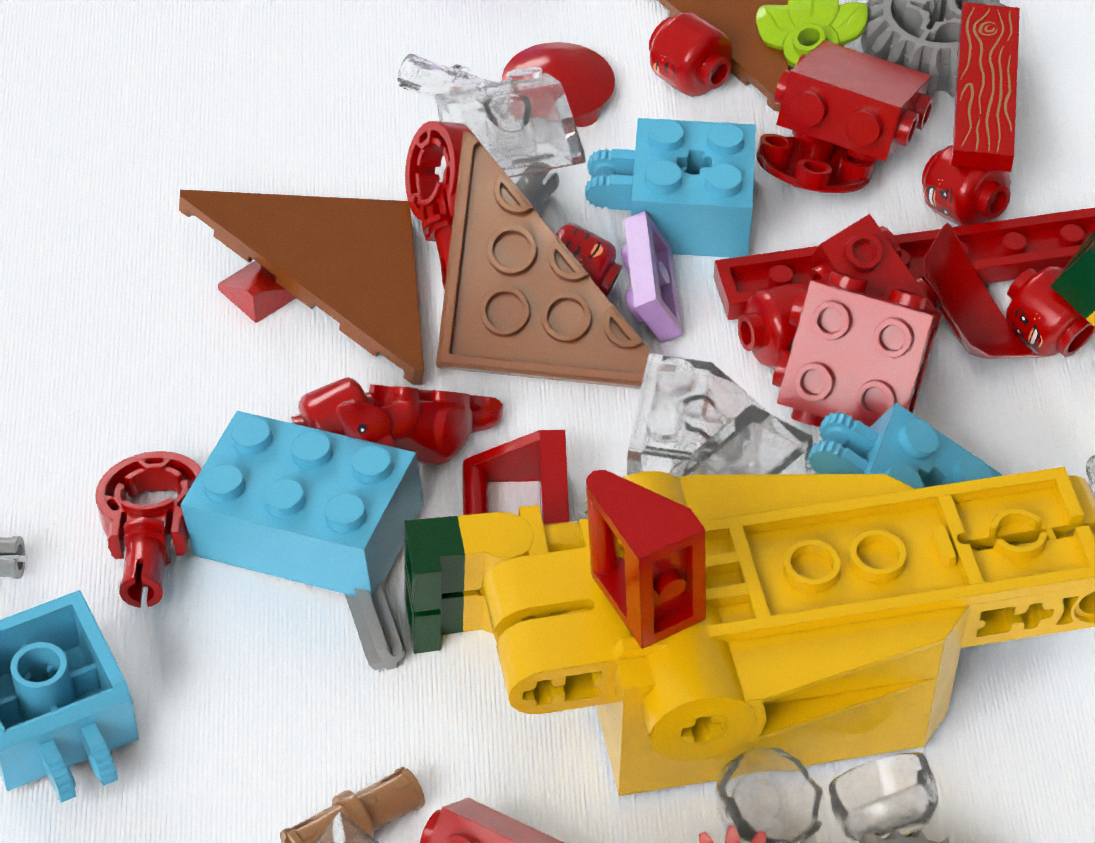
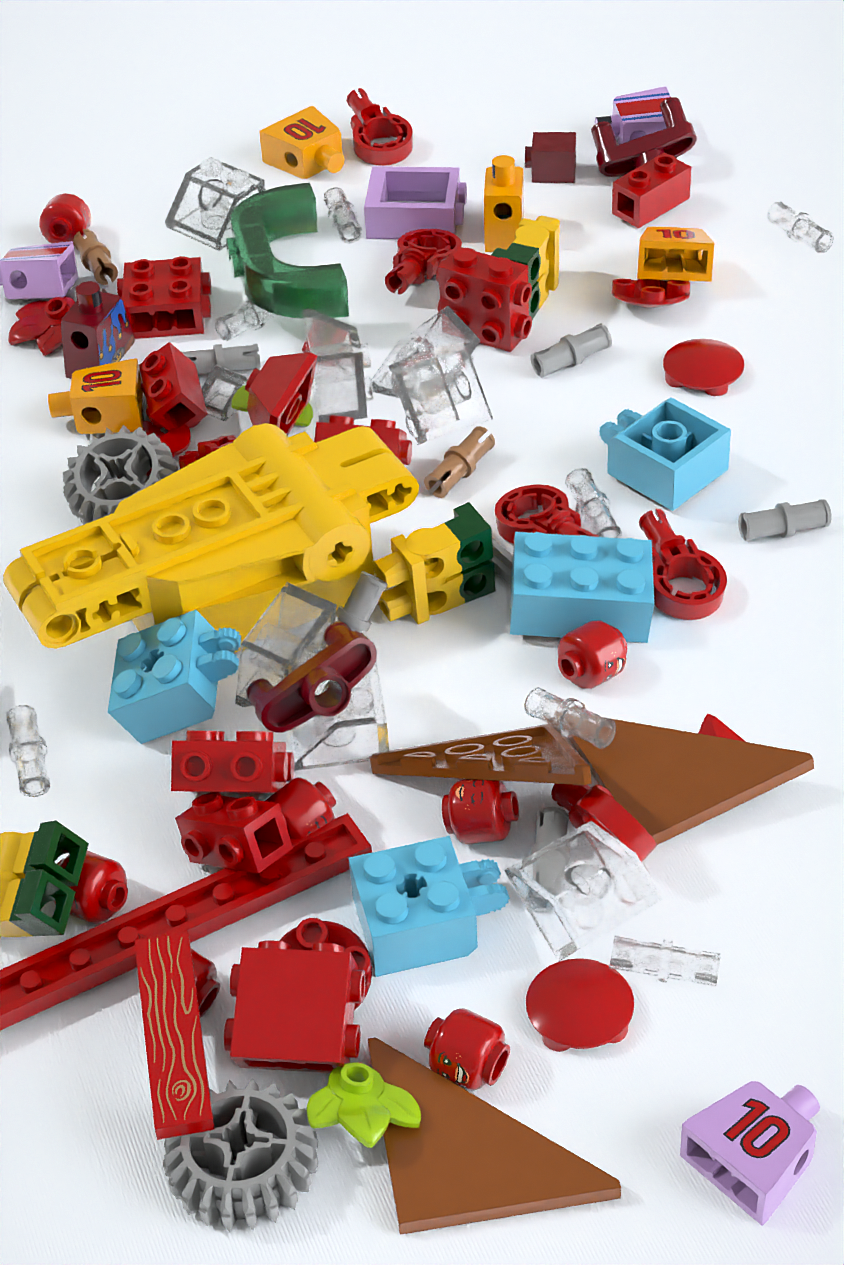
camera: 165 degrees right, 5 degrees down
red animal [336,384,504,465] -> none
red tile [462,430,569,525] -> none
red tile [586,470,706,649] -> none
lavender plate [621,211,683,343] -> none
red piece [924,223,1043,360] -> none
none -> dark red connector [246,622,377,733]
none -> red pin [495,484,599,544]
none -> clear pin [524,687,616,749]
none -> clear pin [565,468,622,538]

